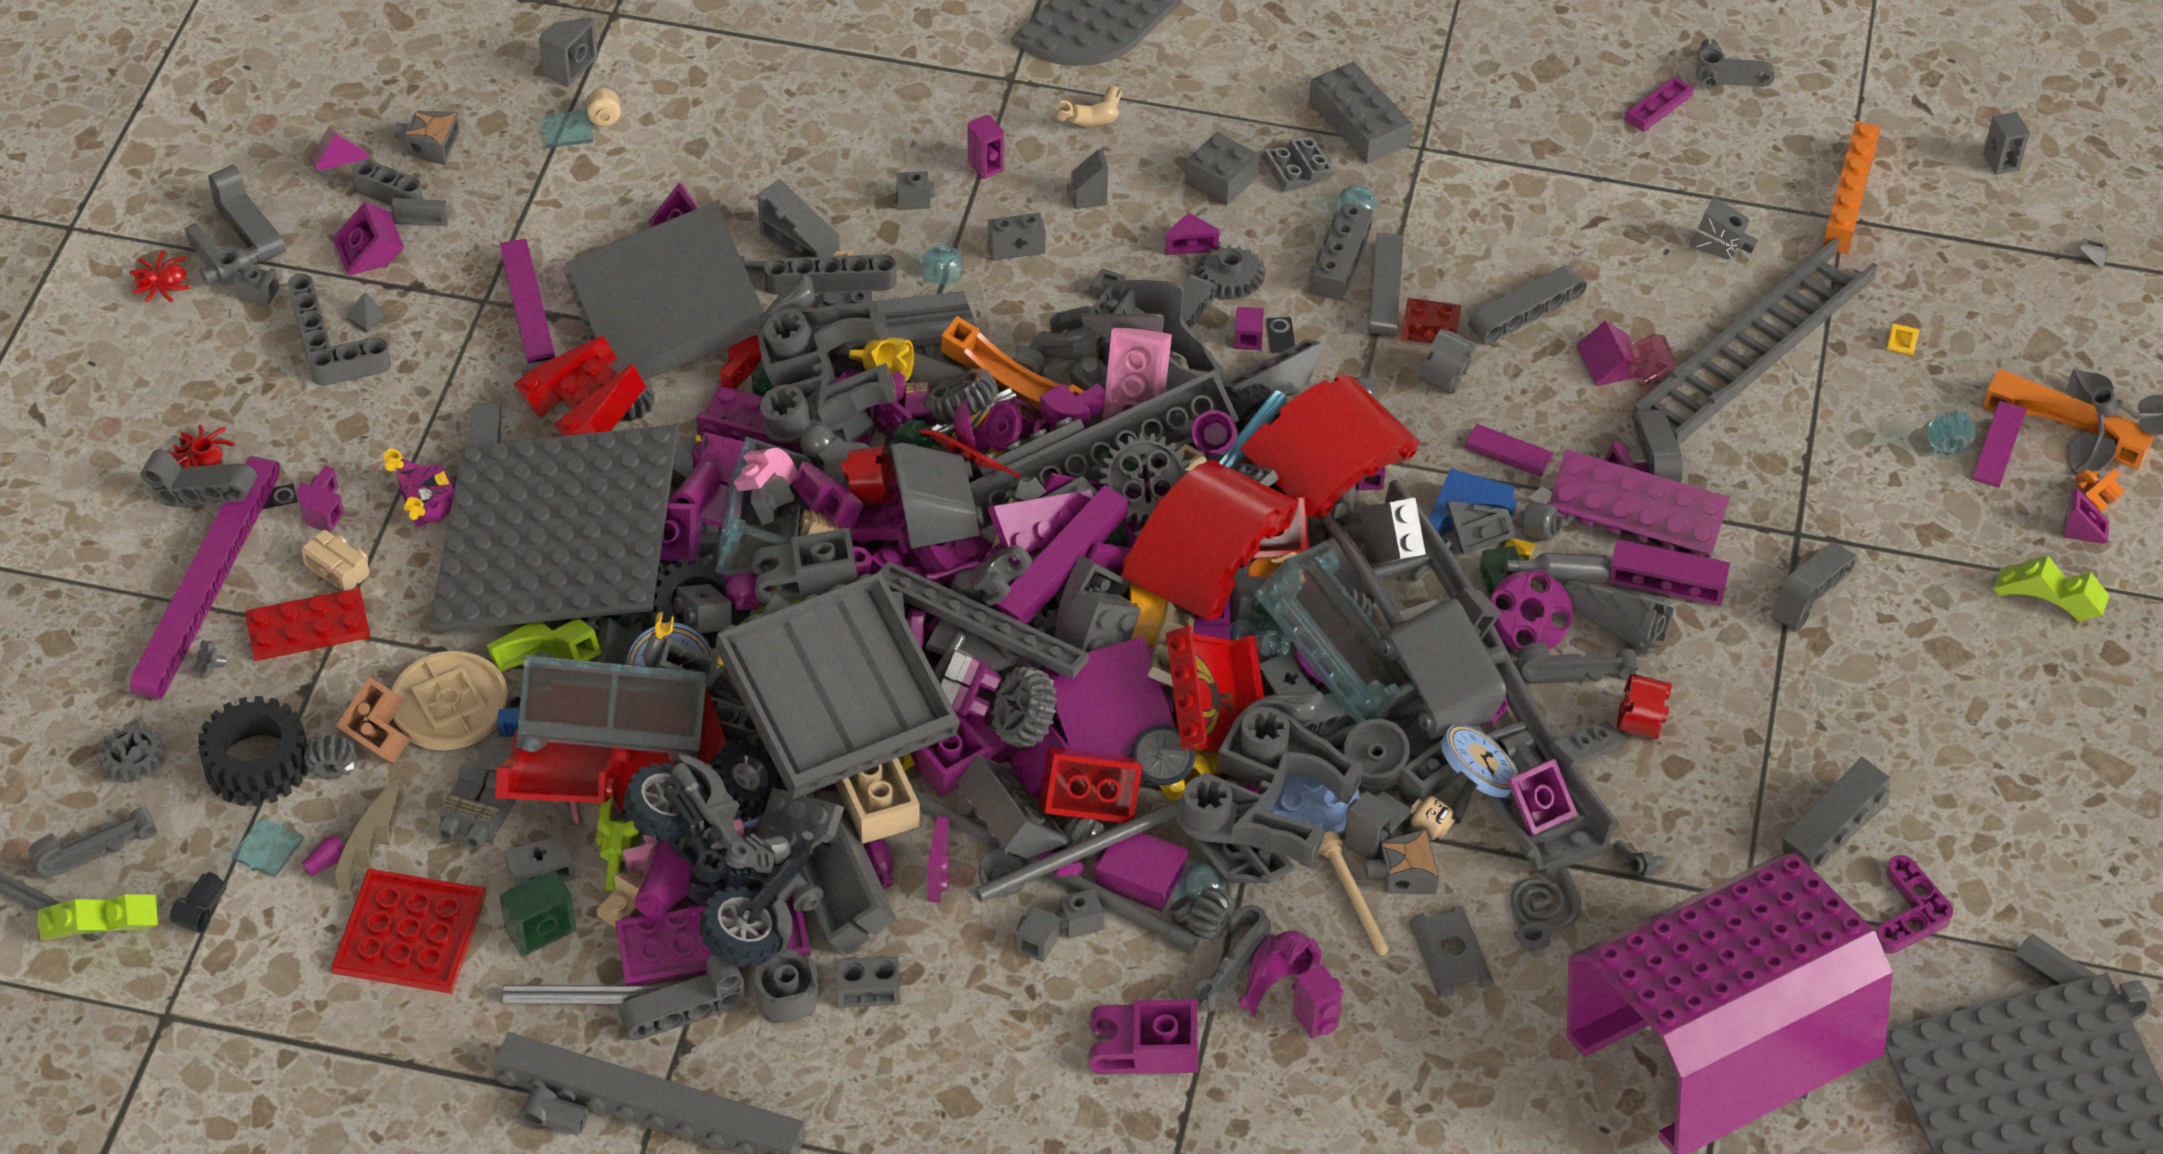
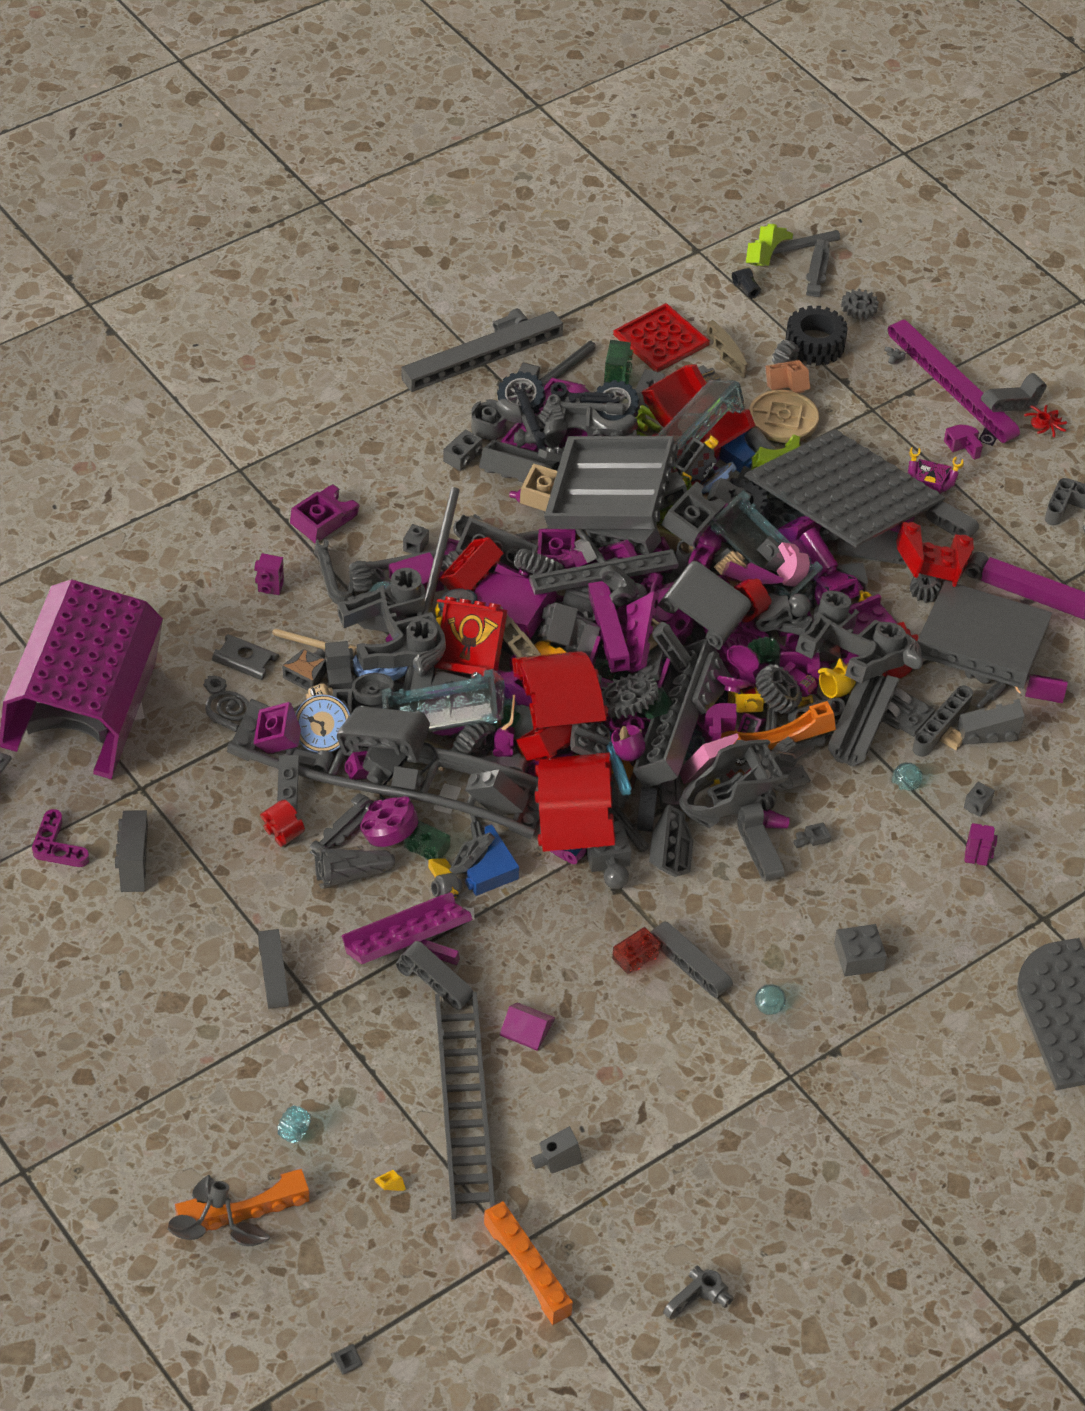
camera: 130 degrees right, 0 degrees up
clear light blue piece [232,818,304,878] -> none
red plate [245,588,371,661] -> none
tan brick [301,530,370,591] -> none
magenta cone [301,834,345,877] -> none
red piece [919,429,1020,478] -> none
magenta plate [927,816,950,903] -> none
dark grey brick [988,212,1046,261] -> none
dark grey brick [1016,906,1061,962] -> none
tan arm [1056,86,1122,128] -> none
dark grey slope [1067,149,1108,209] -> none
magenta slope [1165,212,1219,255] -> none
dark grey gear [1195,244,1265,298] -> none
magenta brick [1234,307,1264,351] -> none
magenta hair [1238,930,1322,1017] -> none
dark grey slope [1262,137,1335,191] -> none
black sticker [1267,317,1295,353] -> none
dark grey brick [1309,61,1412,164] -> none
dark grey brick [1309,203,1374,301] -> none
dark grey brick [1419,329,1477,394] -> none
magenta tile [1465,423,1553,477] -> none
dark grey beam [1468,265,1587,344] -> none
dark grey piece [1503,553,1610,583] -> none
magenta brick [1608,540,1730,606] -> none
dark grey piece [1613,839,1666,877] -> none
magenta tile [1624,76,1694,132] -> none
clear pink brick [1626,334,1675,385] -> none
magenta slope [1972,401,2027,488] -> none
dark grey brick [1983,111,2030,175] -> none
lime arch [1993,555,2110,622] -> none
magenta slope [2063,488,2109,544] -> none
orange hips [2076,468,2125,512] -> none

